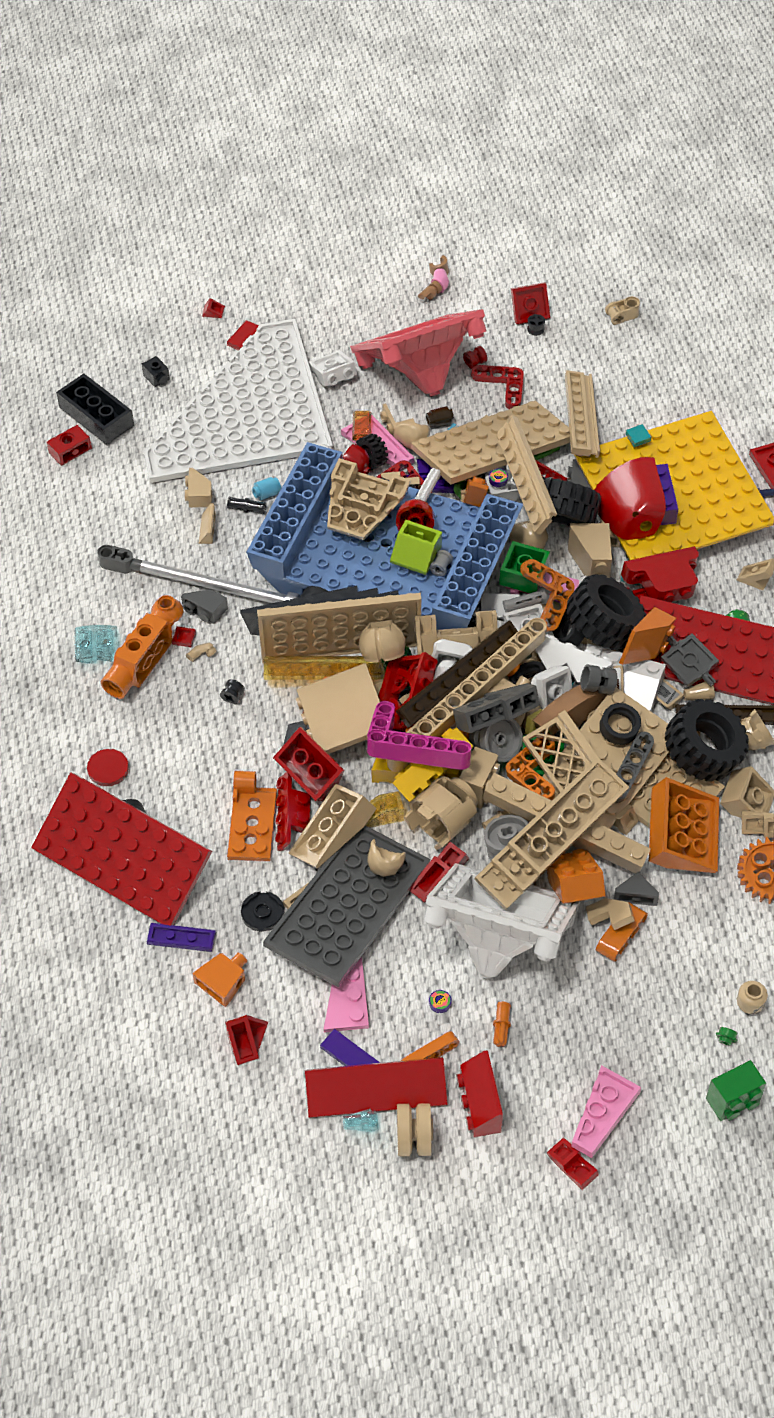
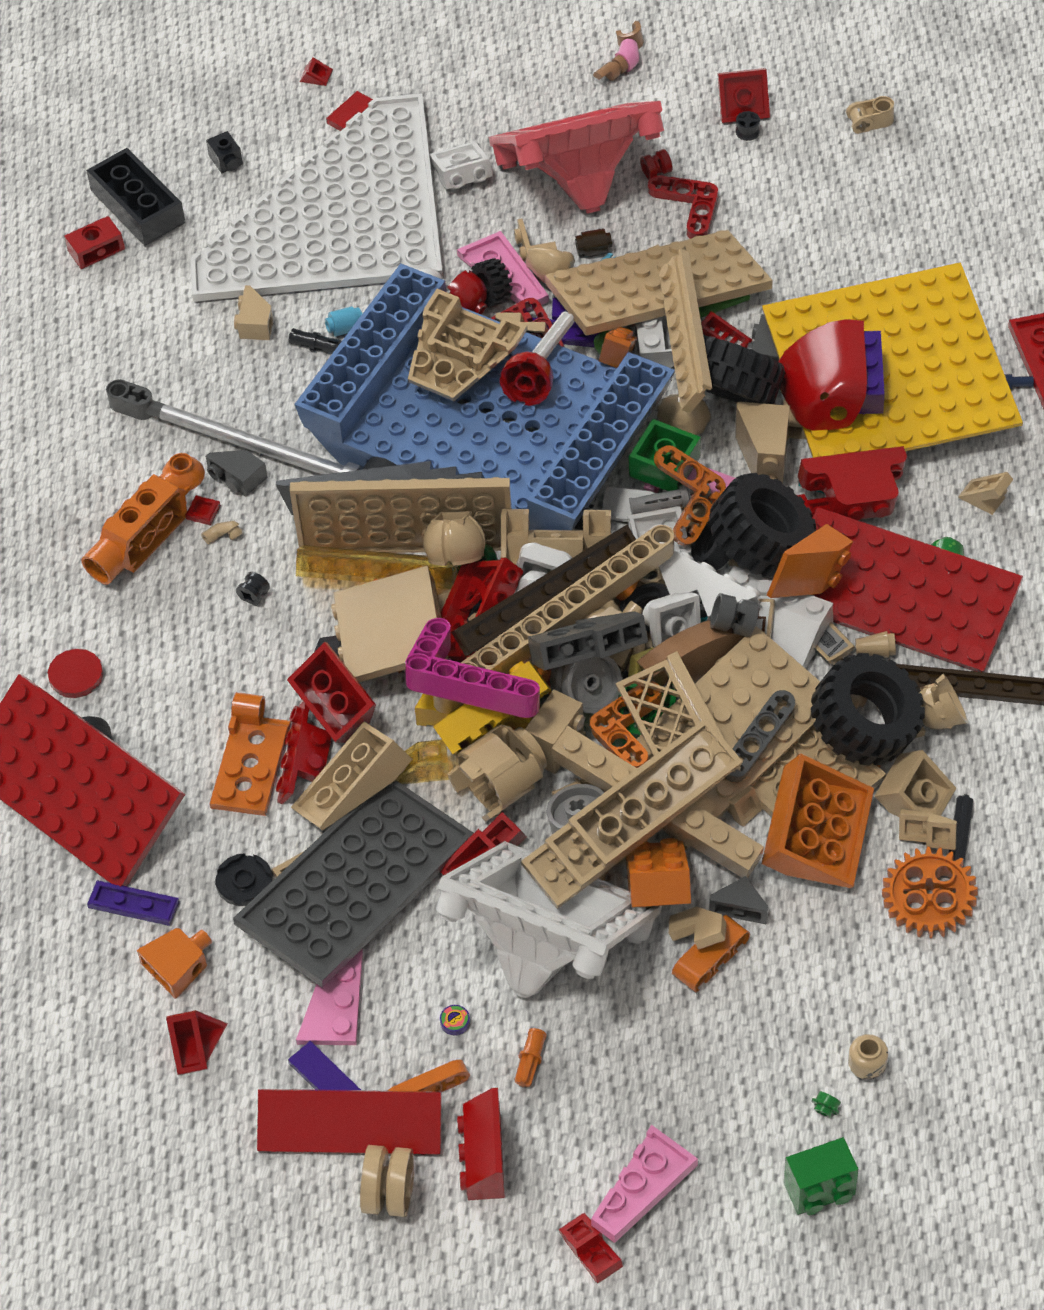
camera: 10 degrees right, 0 degrees up
clear light blue slope [74,625,118,664] -> none
tan slope [199,503,216,544] -> none
clear light blue cone [343,1109,378,1132] -> none
clear orange tile [352,411,371,441] -> none
tan hair [367,839,406,877] -> none
lime slope [390,520,442,575] -> none
light grey bush [429,550,453,576] -> none
tile [489,469,508,487] -> none
tan plate [565,370,600,458] -> none
black tyre [599,703,641,745] -> none
teal tile [625,424,651,447] -> none
dark grey plate [661,633,719,688] -> none

